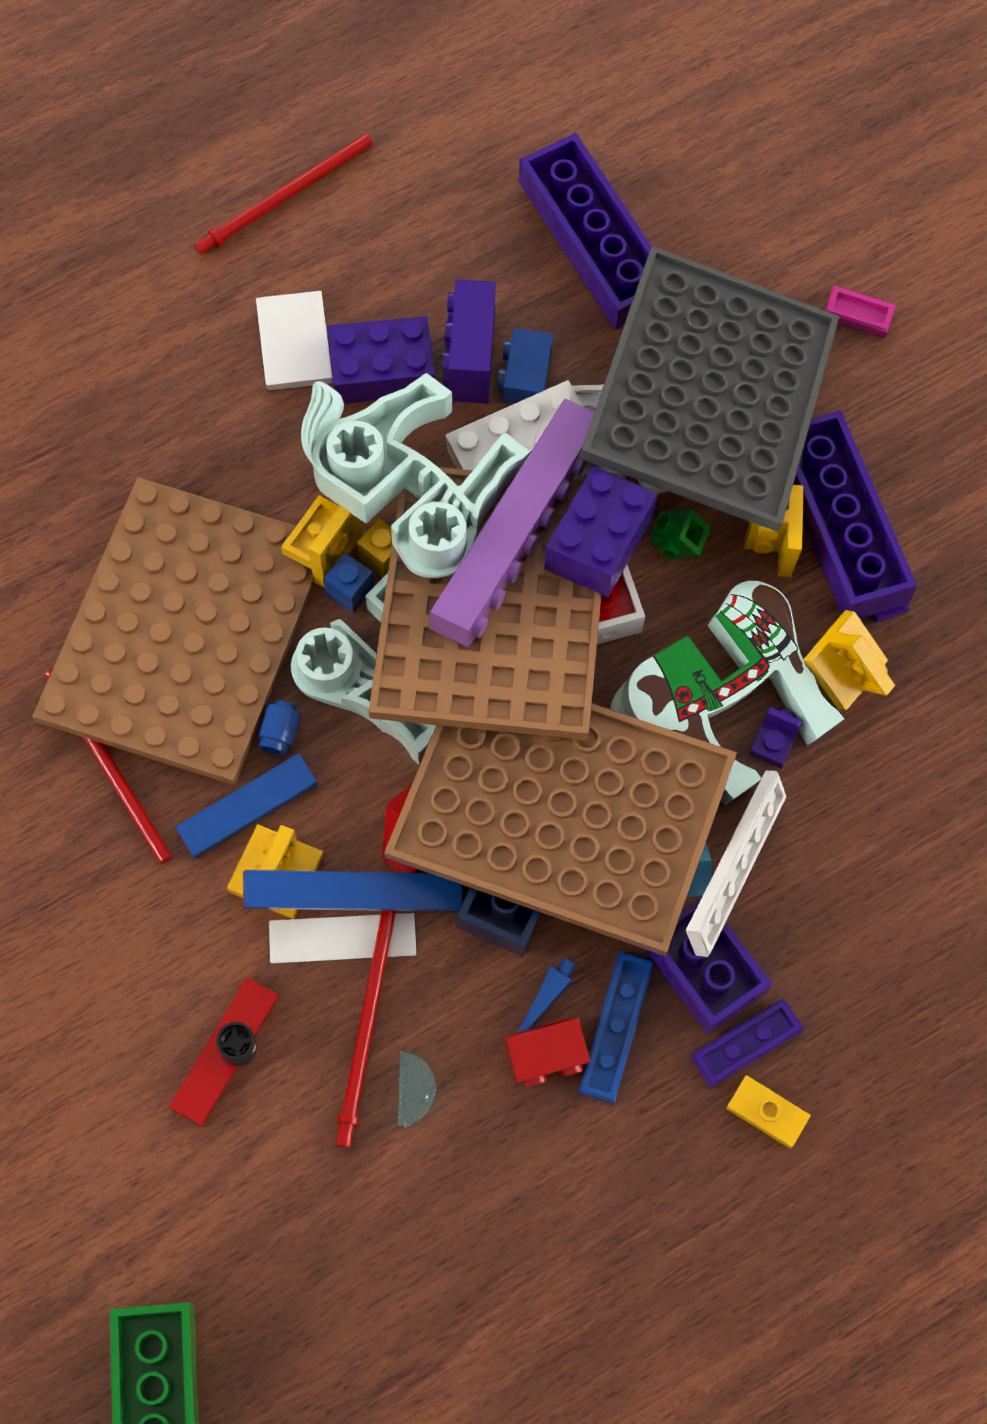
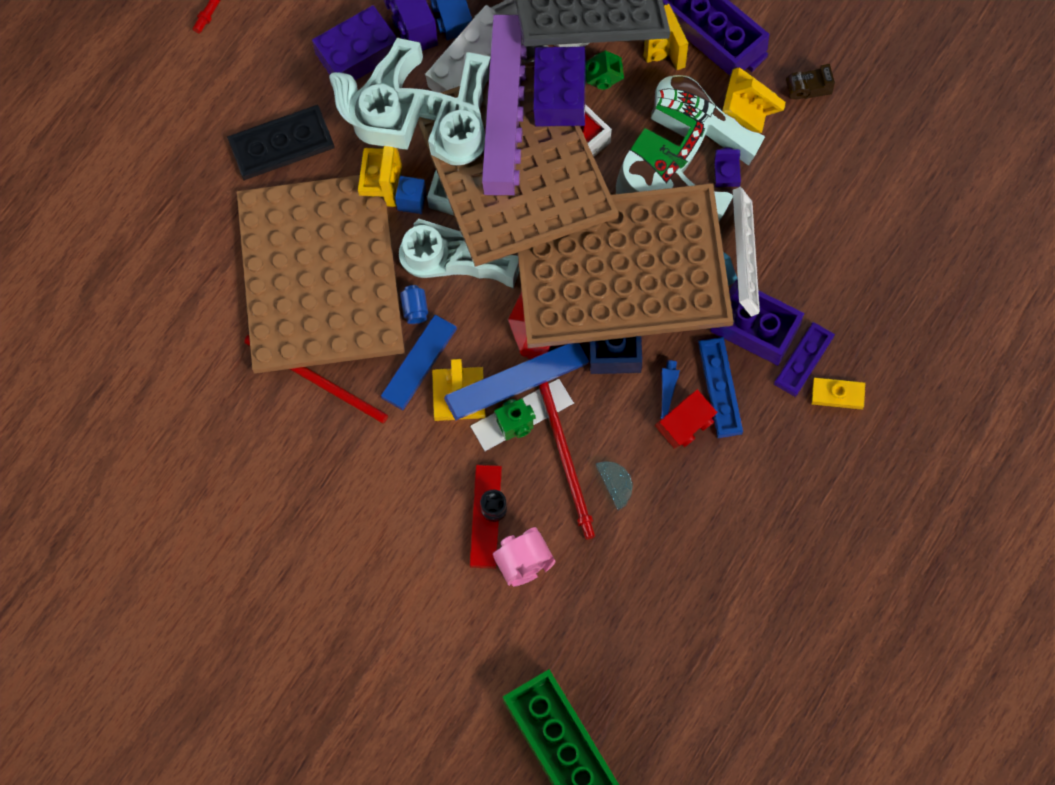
camera: 20 degrees left, 0 degrees up
white tile [256,291,333,391] -> none
yellow brick [357,518,392,578] -> none
none -> black tile [227,104,335,181]
none -> bright pink brick [493,527,555,587]
none -> green brick [494,398,536,441]
none -> dark brown leg [785,64,835,100]

